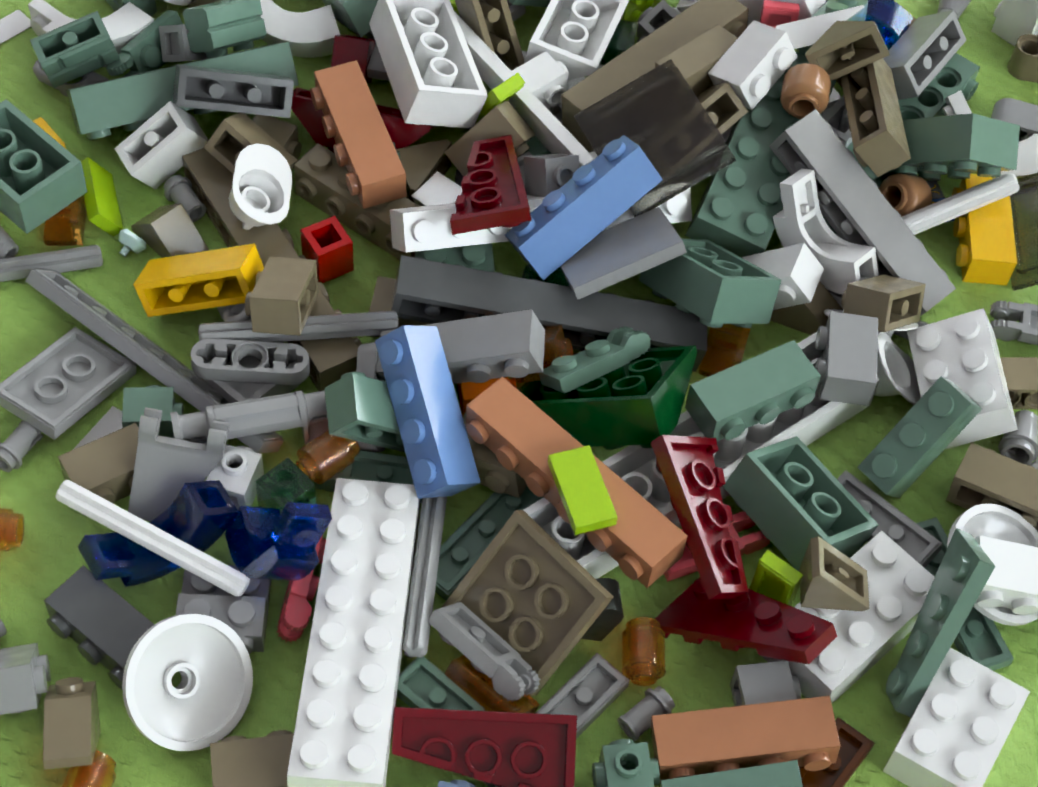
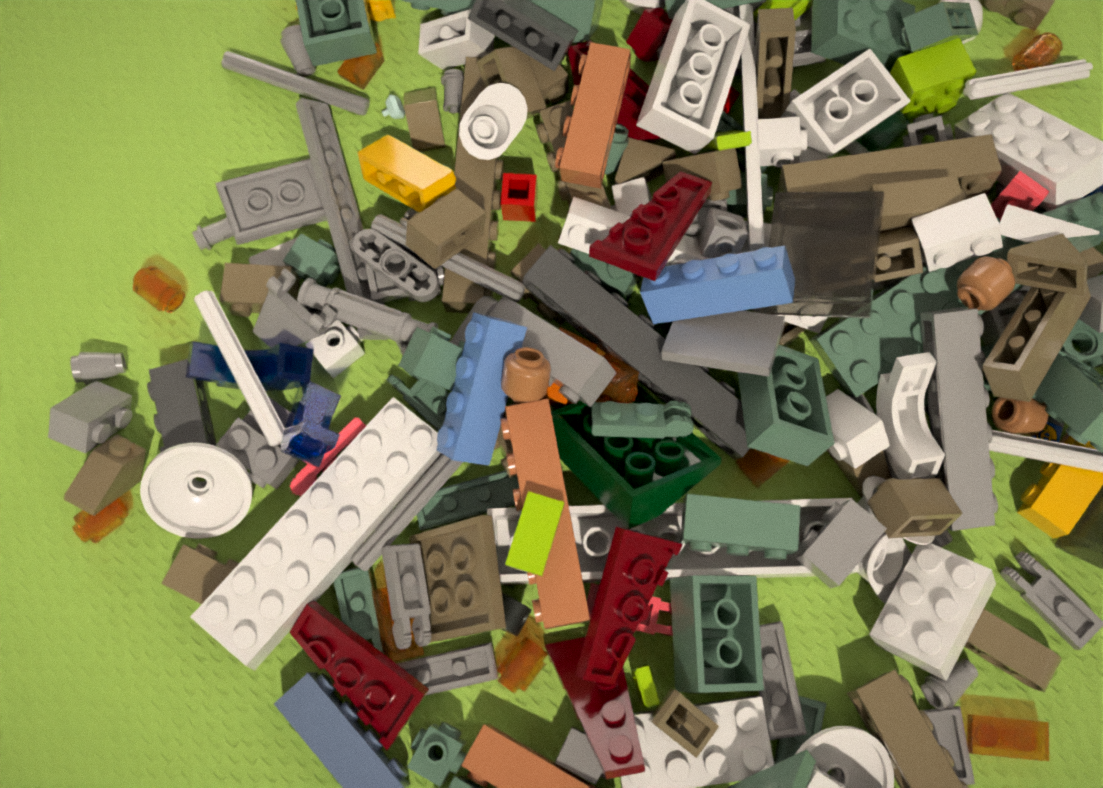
camera: 45 degrees right, 20 degrees up
lime tile [81,157,123,237] -> none
clear green brick [255,458,317,533] -> none
clear orange brick [296,430,360,485] -> none
light grey pin [617,686,675,741] -> none
sand green brick [857,376,982,498] -> none
none -> medium nougat head [501,347,551,404]

